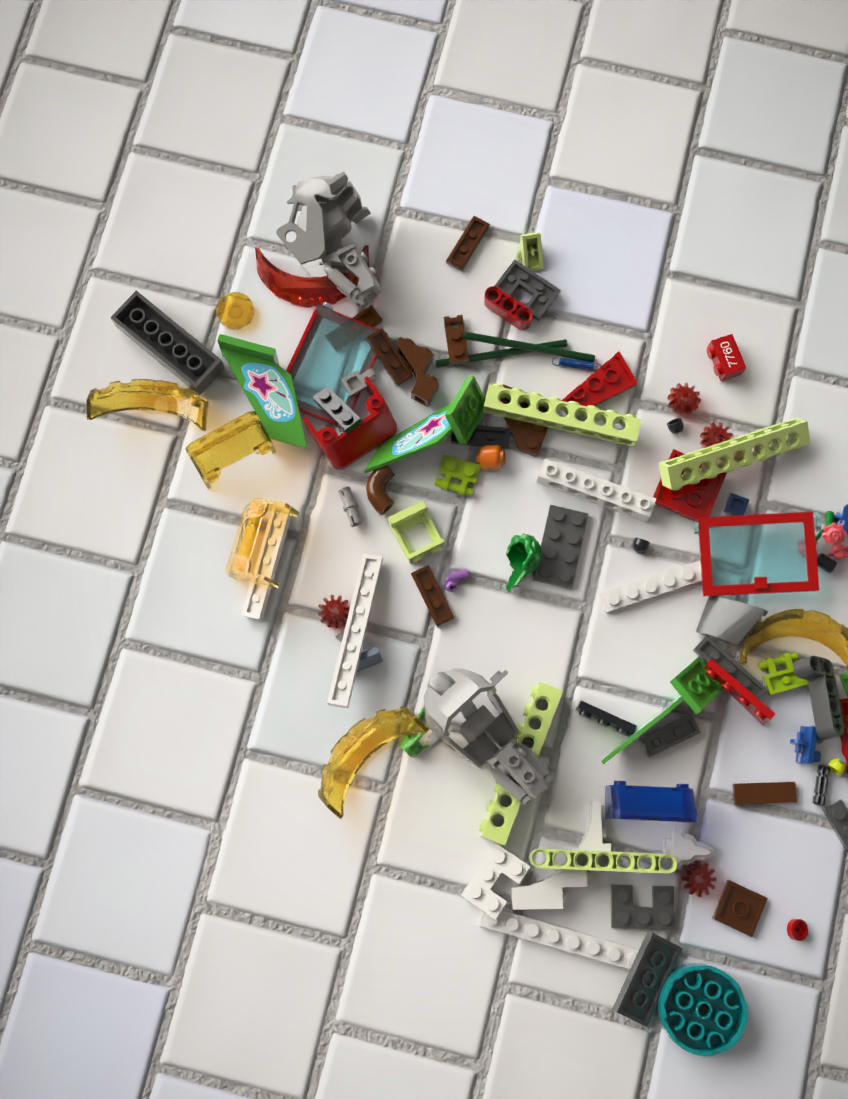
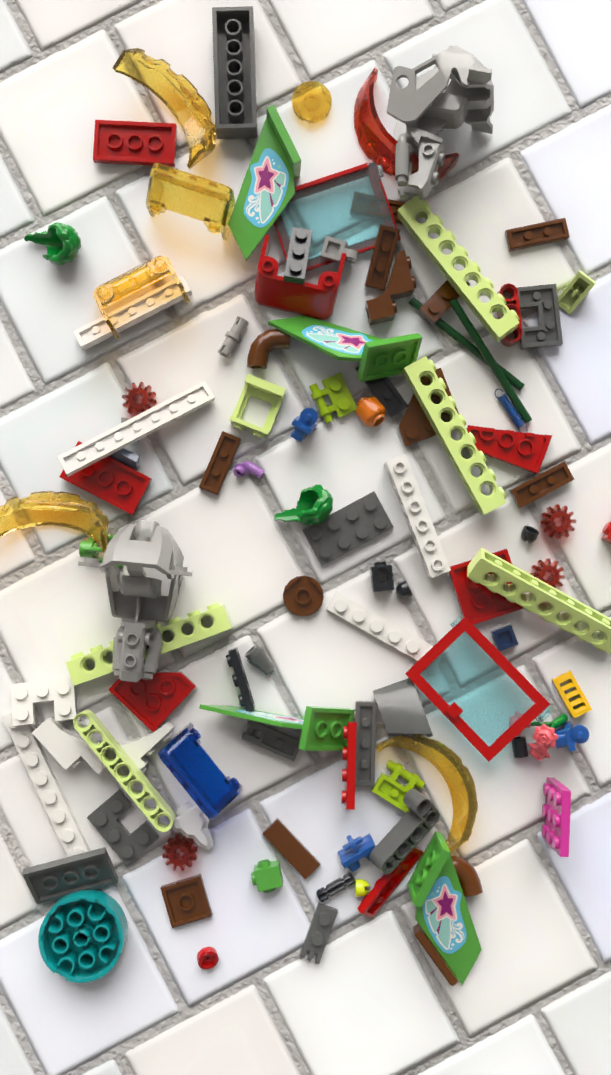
camera: 45 degrees right, 10 degrees up
none -> green hair [24,222,81,265]
none -> red plate [59,441,152,515]
none -> red plate [93,120,177,167]
none -> red plate [108,672,197,732]
none -> dark grey cone [245,645,275,675]
none -> bright green brick [251,859,283,893]
none -> reddish brown tile [283,576,324,616]
none -> blue hips [290,408,318,442]
none -> black brick [370,561,394,592]
none -> yellowish green brick [397,196,520,343]
none -> reddish brown plate [509,461,574,509]
none -> yellow slope [551,671,592,718]

